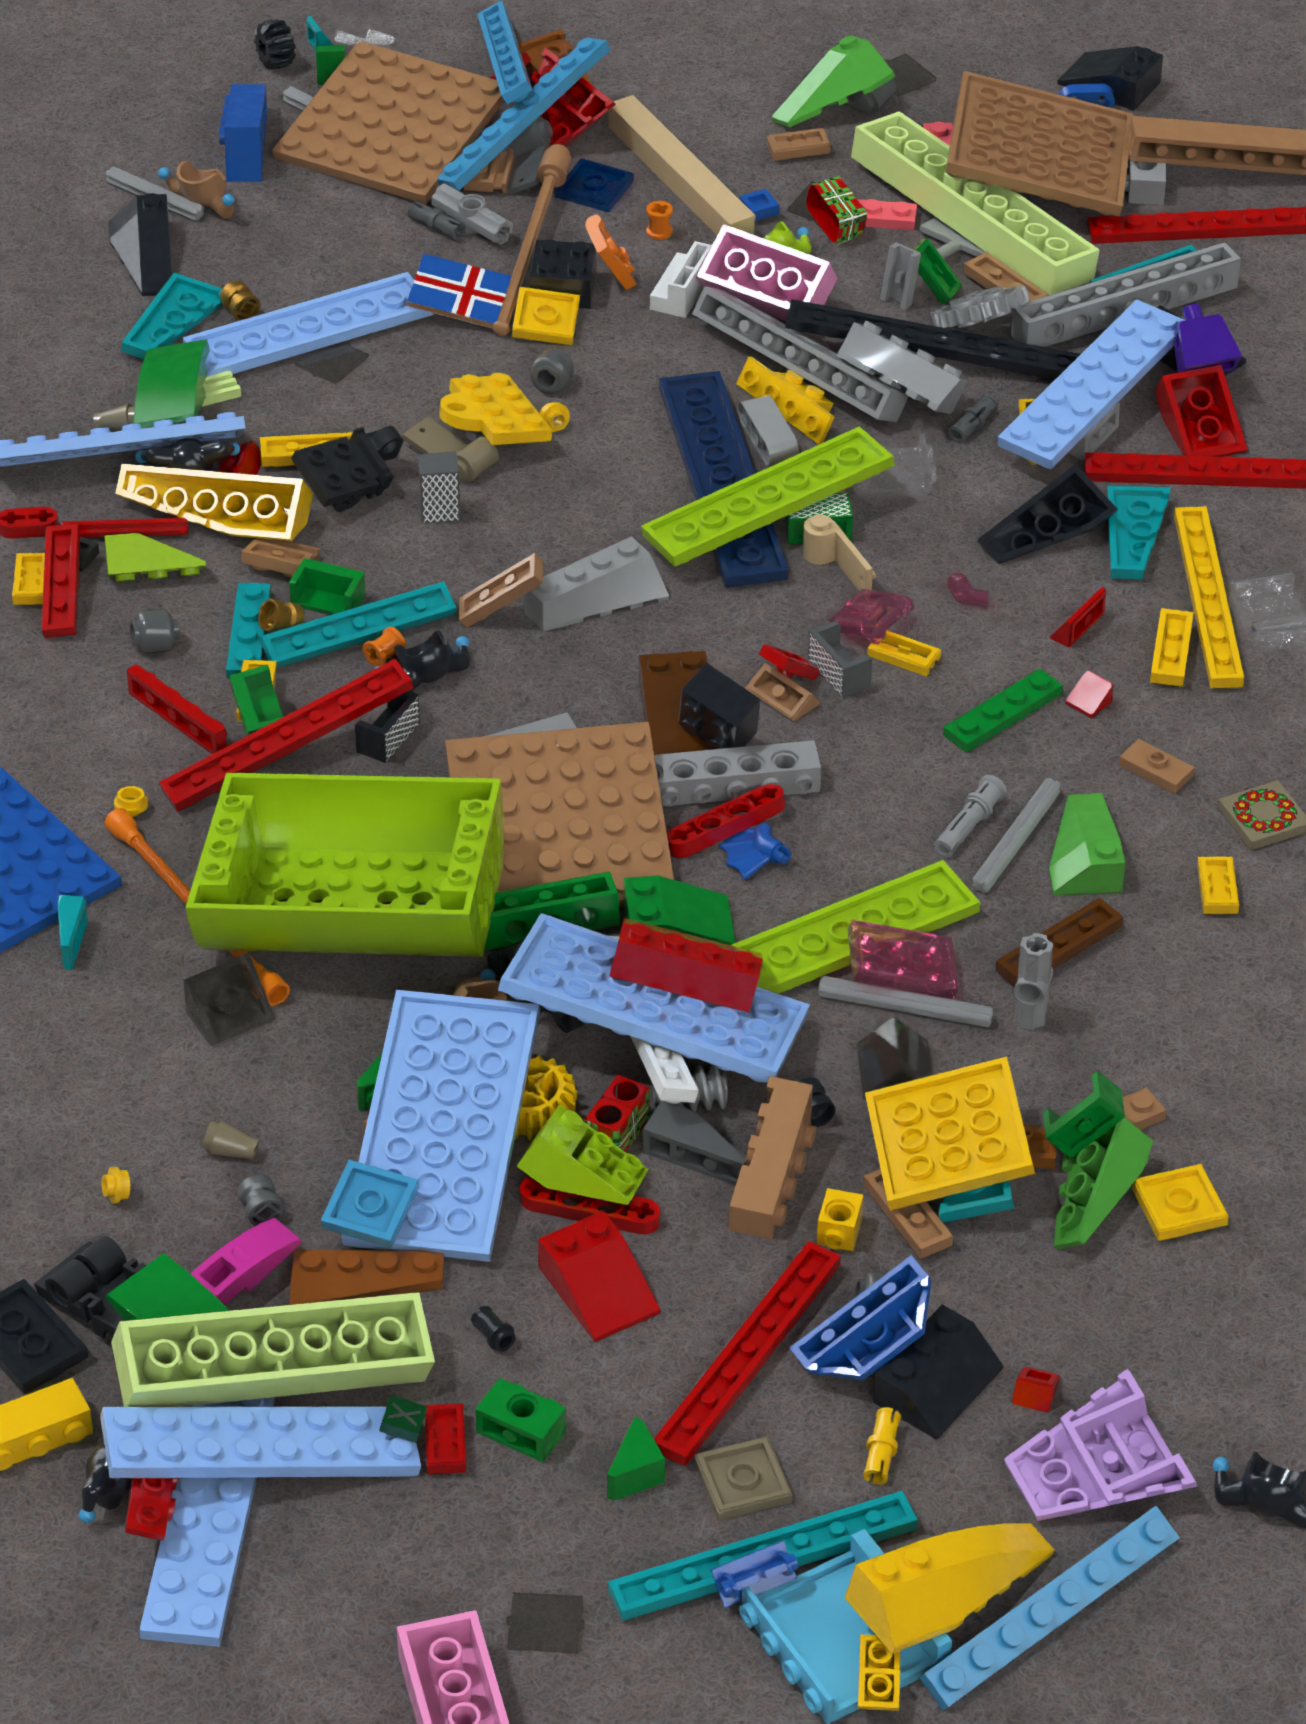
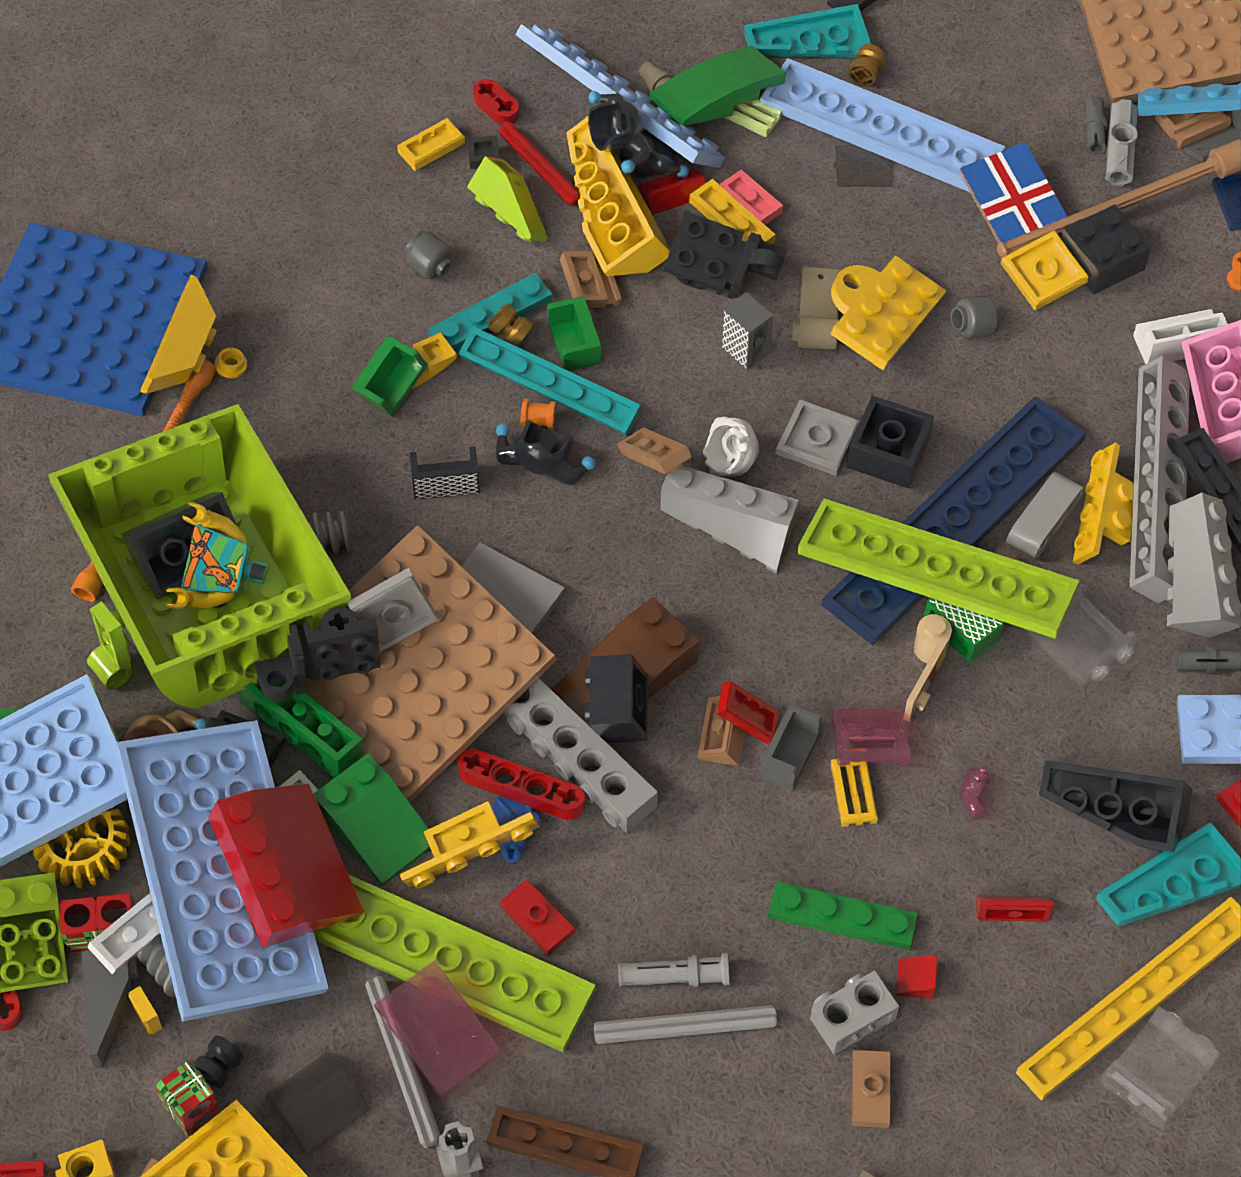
camera: 55 degrees right, 15 degrees up
red plate [42,523,81,638] -> none
teal slope [58,895,89,970] -> none
red plate [127,664,227,754] -> none
red plate [159,659,413,812] -> none
clear smoke slope [183,953,275,1046] -> none
yellow plate [539,402,570,433] -> none
orange plate [585,215,636,290] -> none
medium nougat wedge [729,1076,816,1239] -> none
bright green wedge [1049,793,1125,896] -> none
yellow plate [1150,608,1194,687] -> none
none -> lime plate [87,601,132,690]
none -> black slope [121,491,238,598]
none -> yellow tile [128,986,163,1035]
none -> yellow wedge [140,275,217,394]
none -> piece [155,1060,220,1136]
none -> torso [165,502,268,609]
none -> black plate [255,607,380,702]
none -> light grey tile [347,568,439,652]
none -> yellow bracket [400,801,540,888]
none -> red plate [500,879,575,956]
none -> black piece [588,91,652,173]
none -> white hair [703,417,759,477]
none -> coral plate [719,170,783,225]
none -> light grey tile [775,400,860,476]
none -> light grey brick [810,970,899,1055]
none -> black brick [847,395,934,488]

